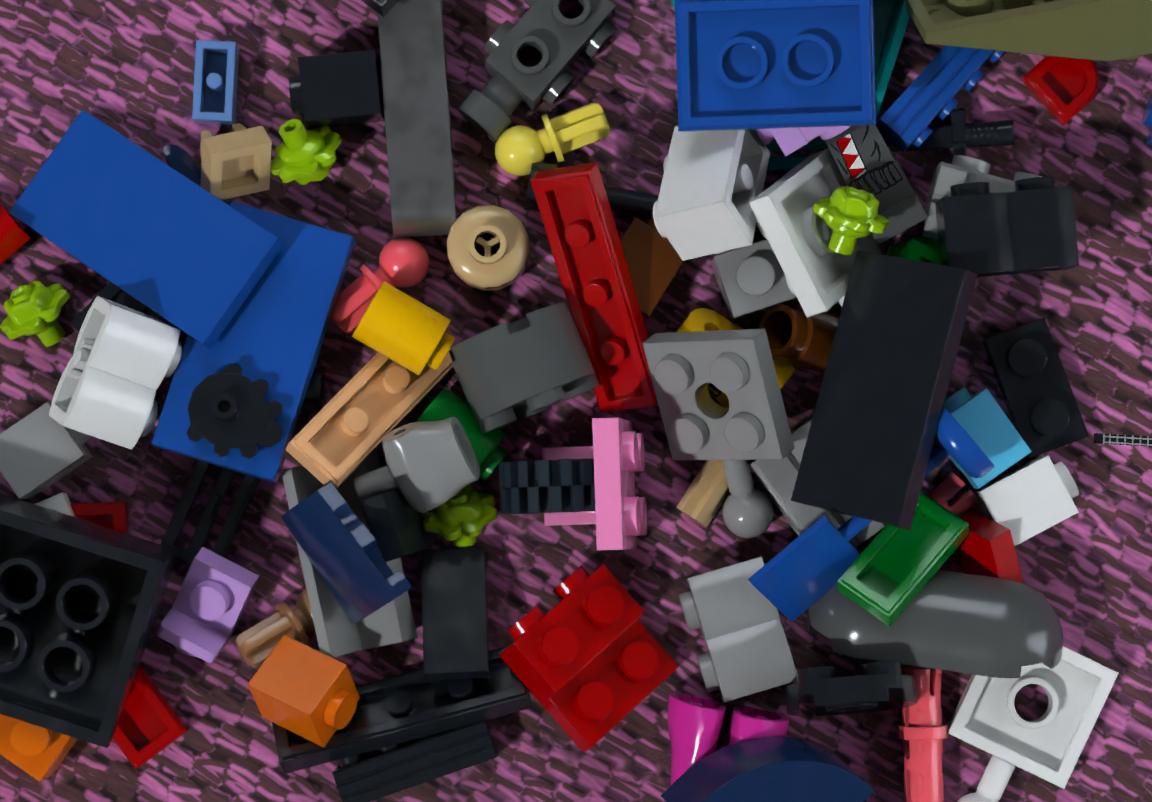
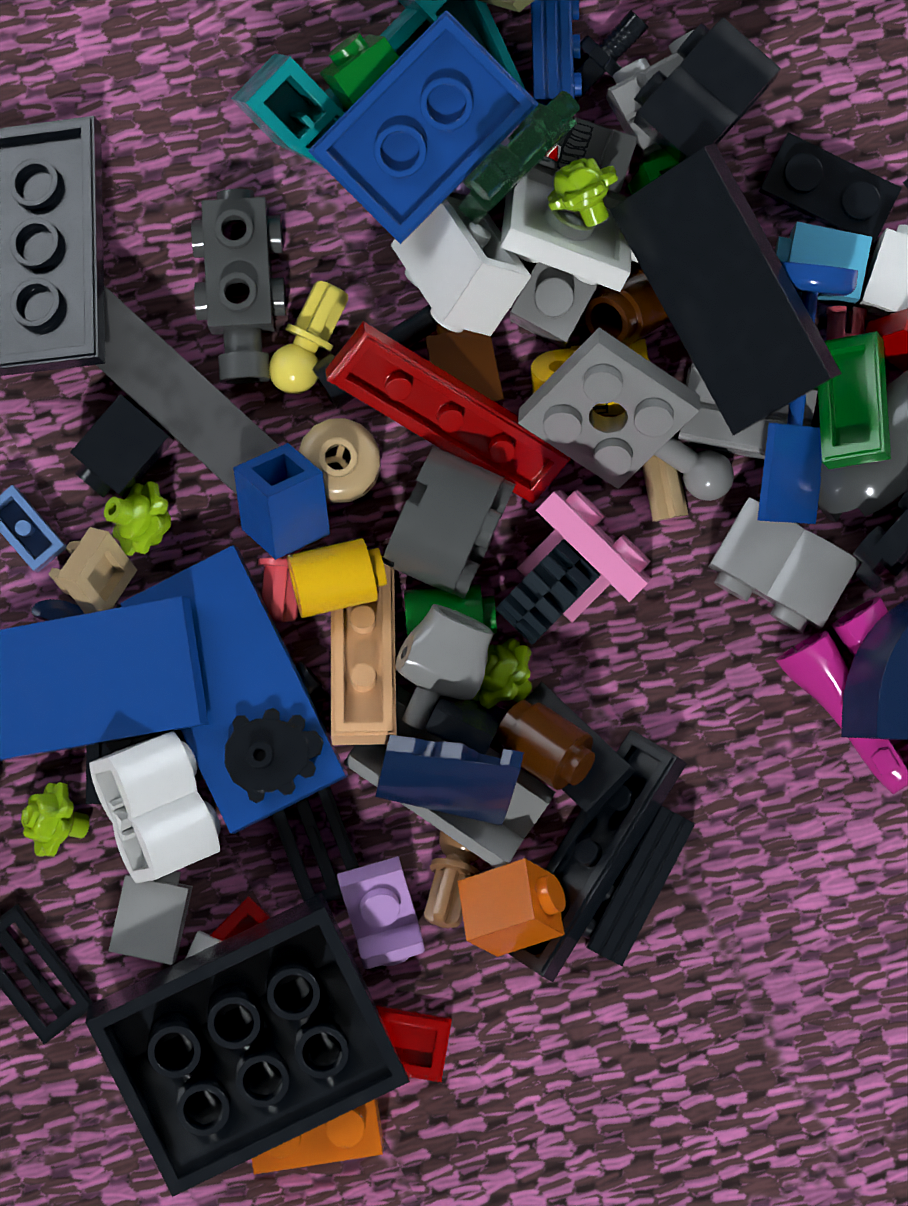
camera: 40 degrees left, 0 degrees up
red plate [499,564,679,753] -> none
none -> blue brick [233,443,330,560]
none -> clear green plate [458,91,580,225]
none -> reddish brown brick [496,700,595,790]

